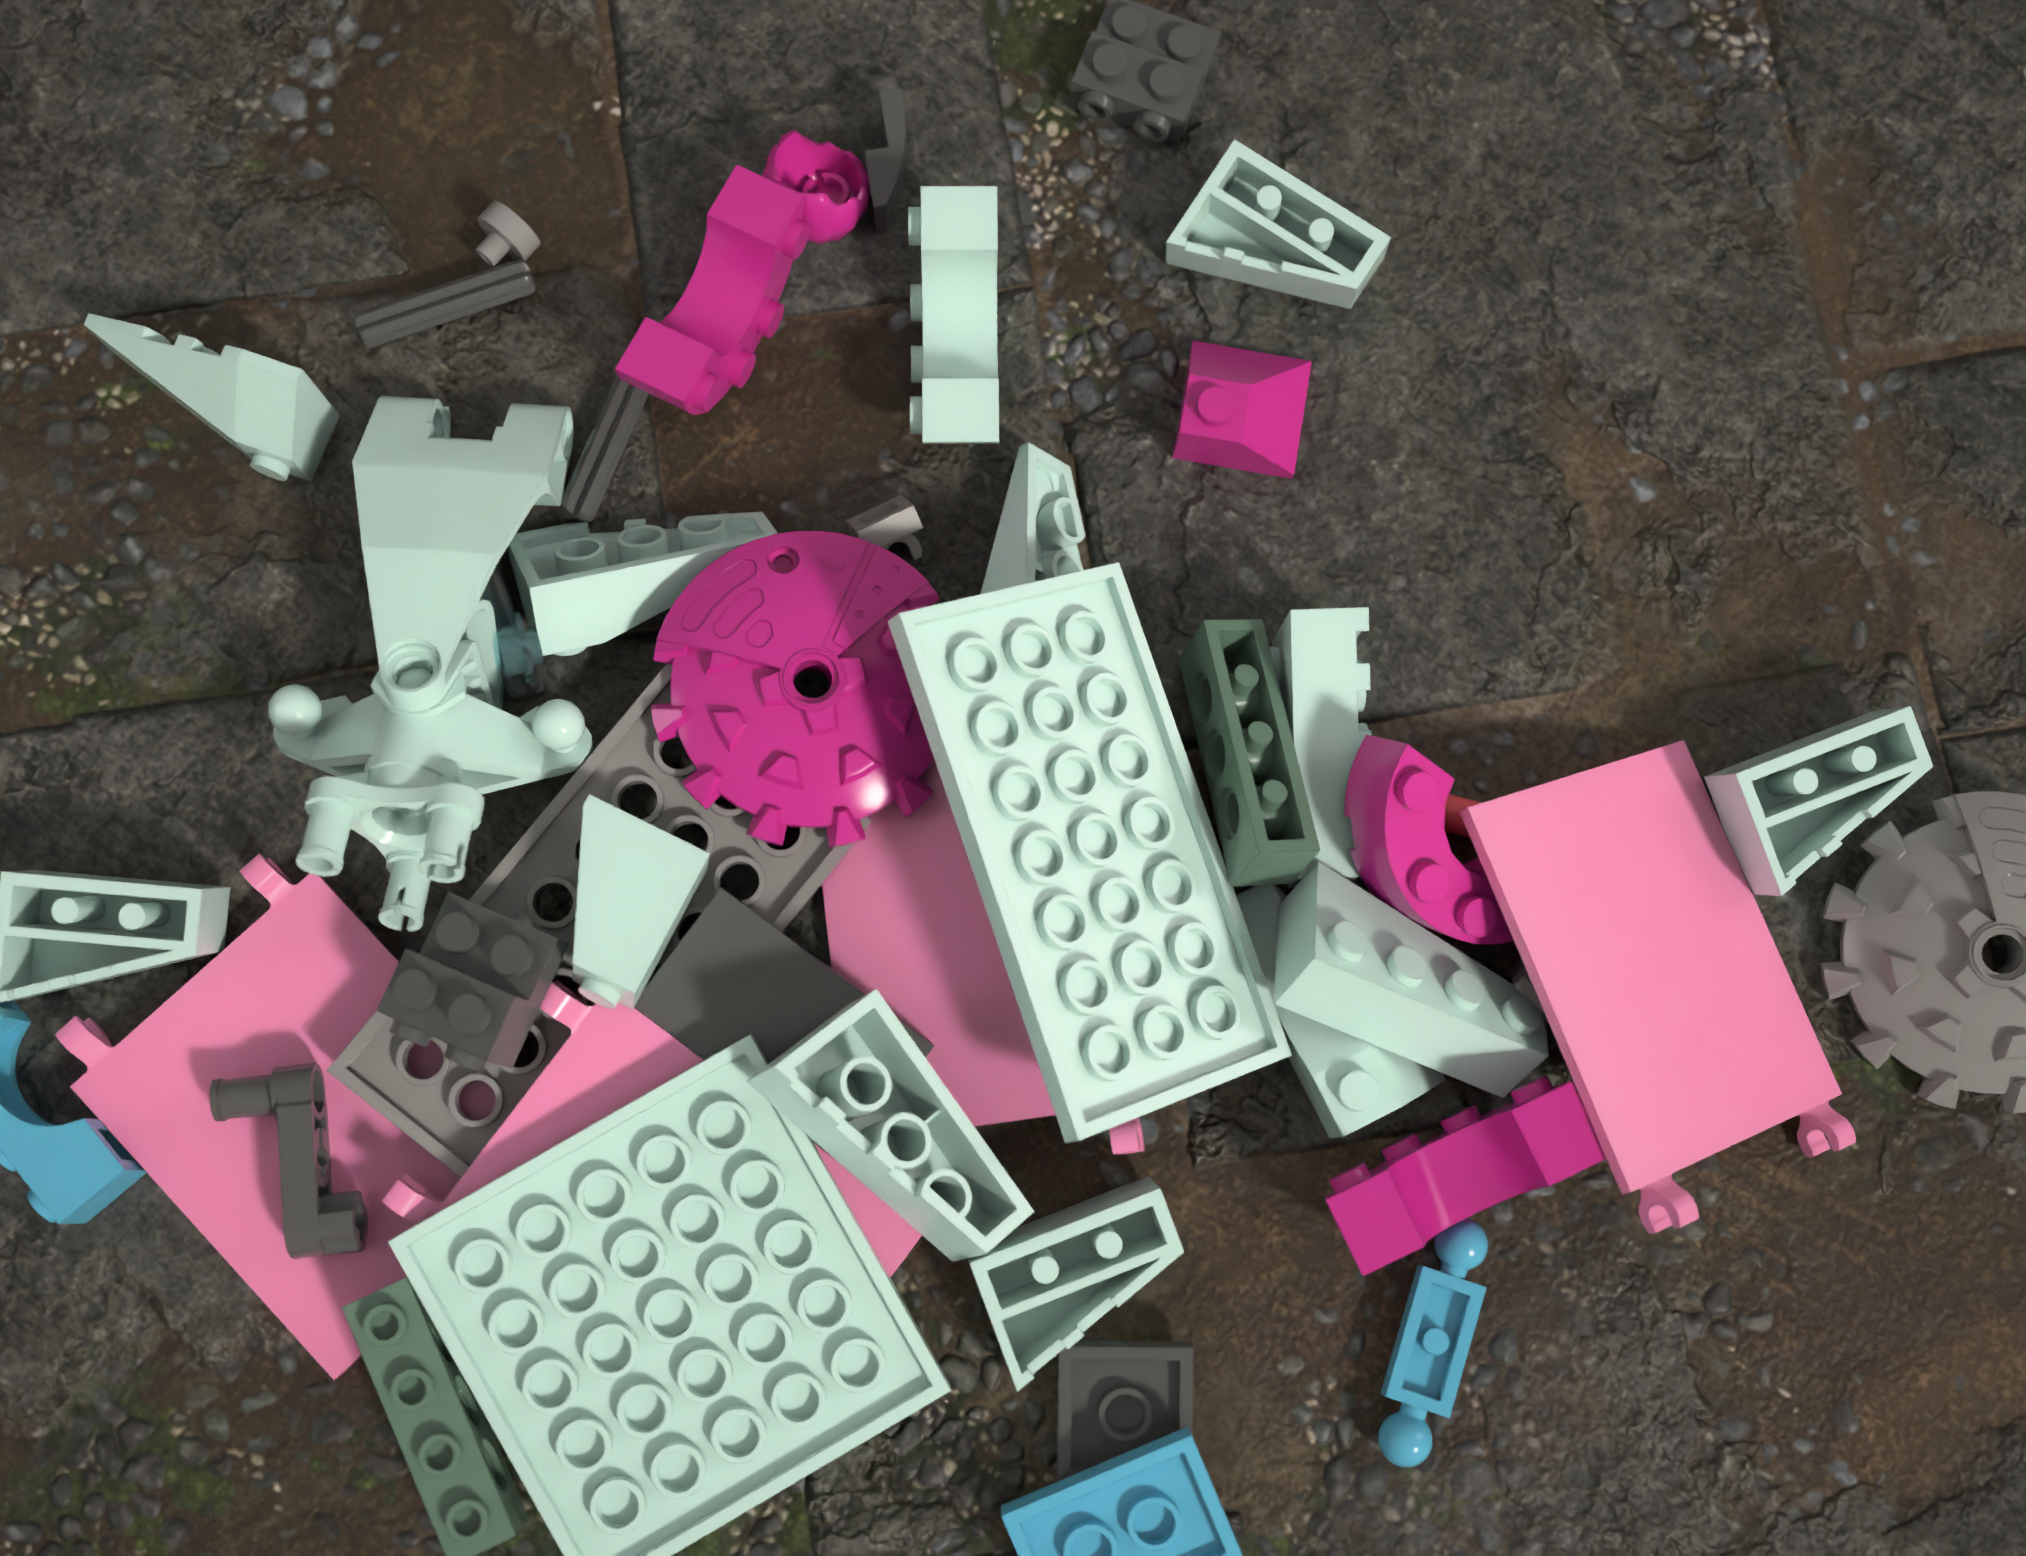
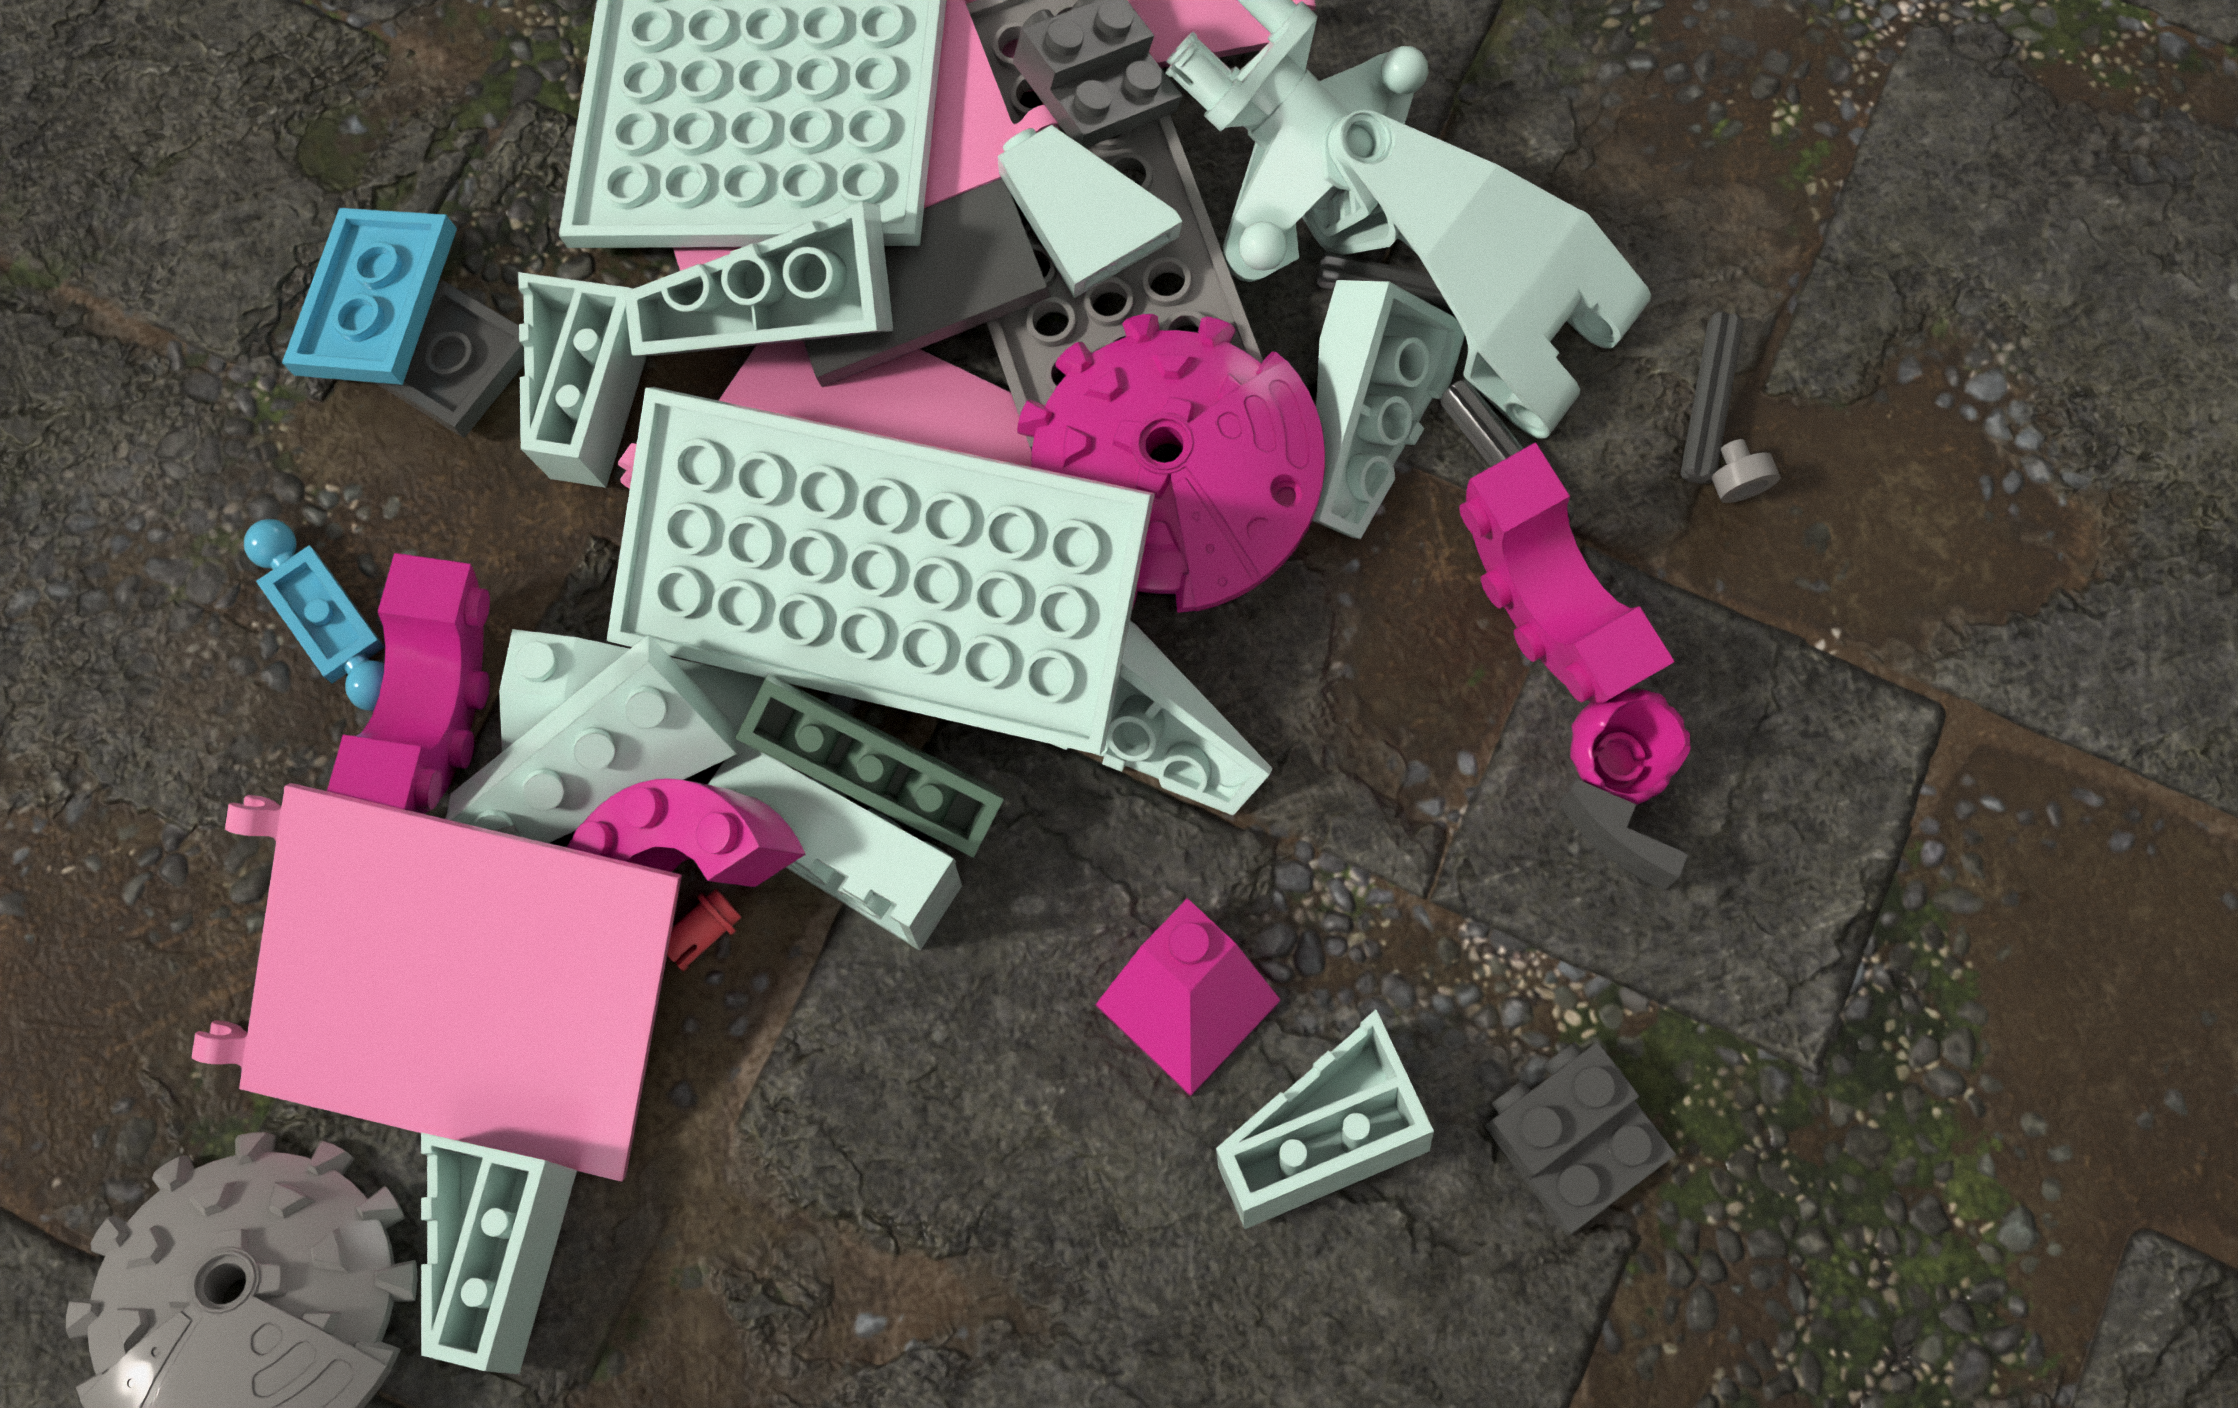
camera: 130 degrees right, 5 degrees down
light aqua wedge [84,313,340,481] -> none
clear light blue plate [496,612,543,684] -> none
light grey tile [845,495,923,560] -> none
light aqua brick [908,186,999,444] -> none

